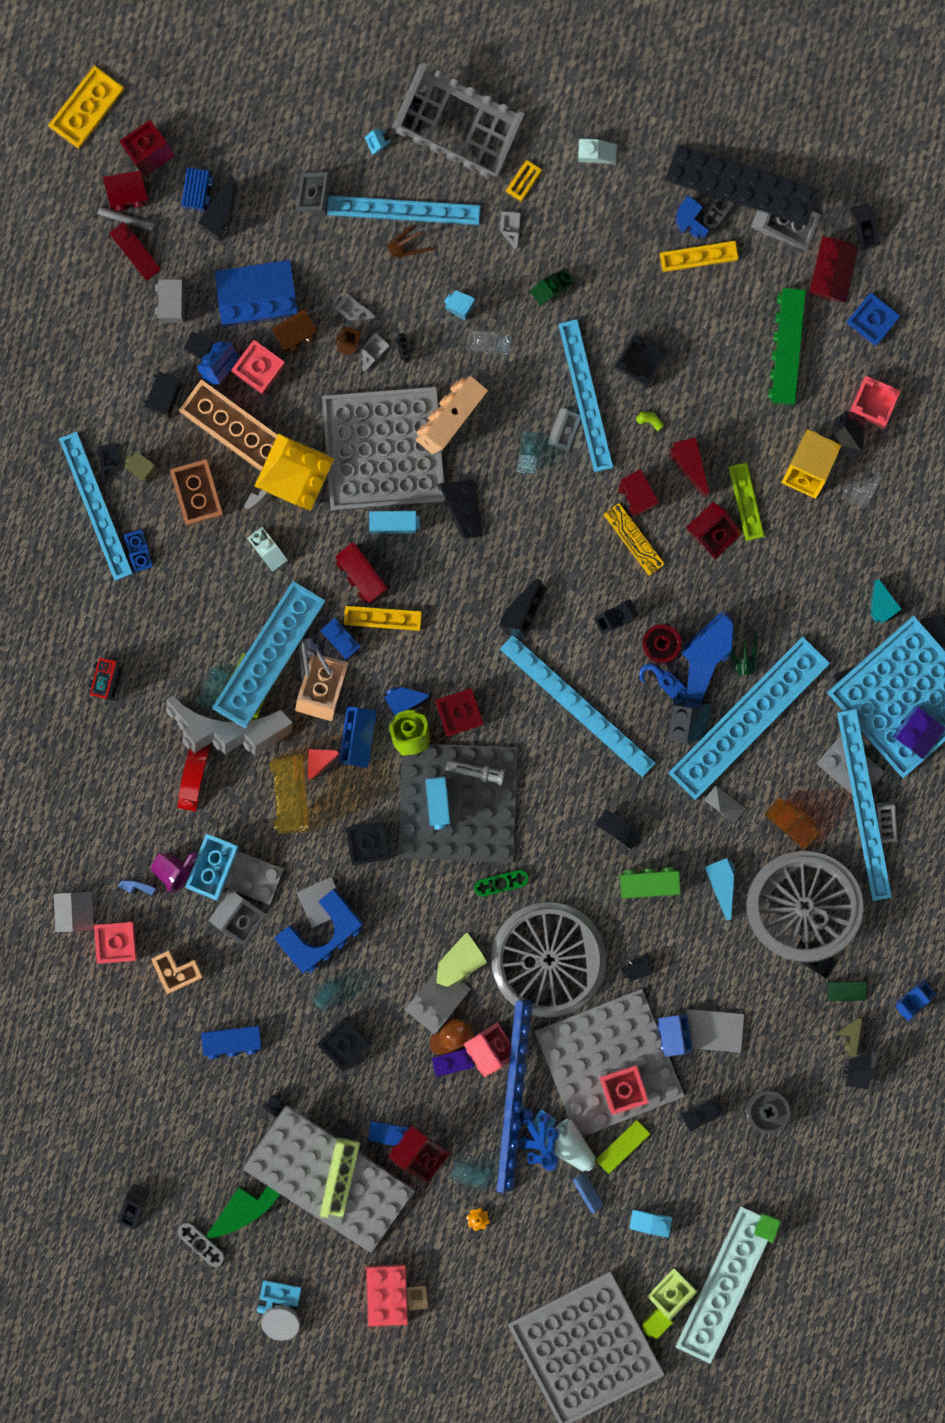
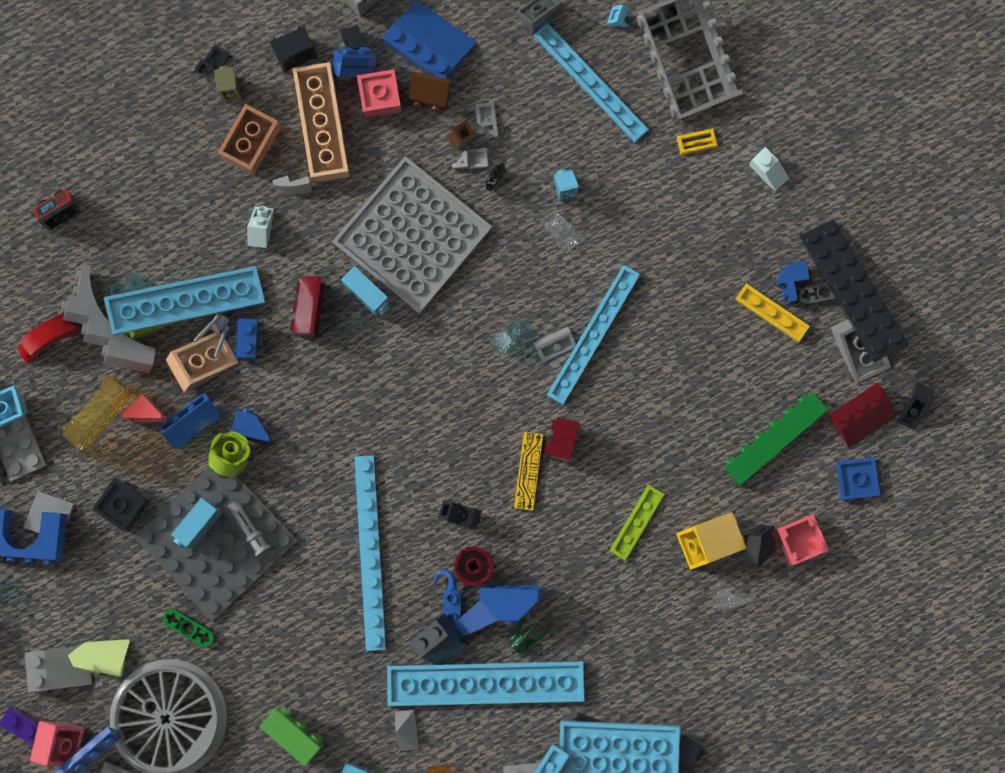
camera: 50 degrees right, 5 degrees down
medium azure plate [59,432,133,581] -> none
blue slope [124,529,153,572] -> none
yellow slope [255,434,334,511] -> none
yellow plate [344,606,422,631] -> none
reddish brown plant [386,225,436,259] -> none
light nougat brick [415,376,488,454] -> none
dark orange piece [430,1019,474,1055] -> none
dark red container [435,688,484,737] -> none
black wing [437,480,483,539] -> none
black slope [499,579,547,638] -> none
light grey slope [500,211,520,249] -> none
dark green slope [530,268,575,306] -> none
black brick [595,809,642,850] -> none
black container [614,334,667,389] -> none
lime arm [636,411,665,431] -> none
dark red slope [669,437,709,498] -> none
dark red slope [686,502,742,560] -> none
teal slope [870,579,901,624] -> none

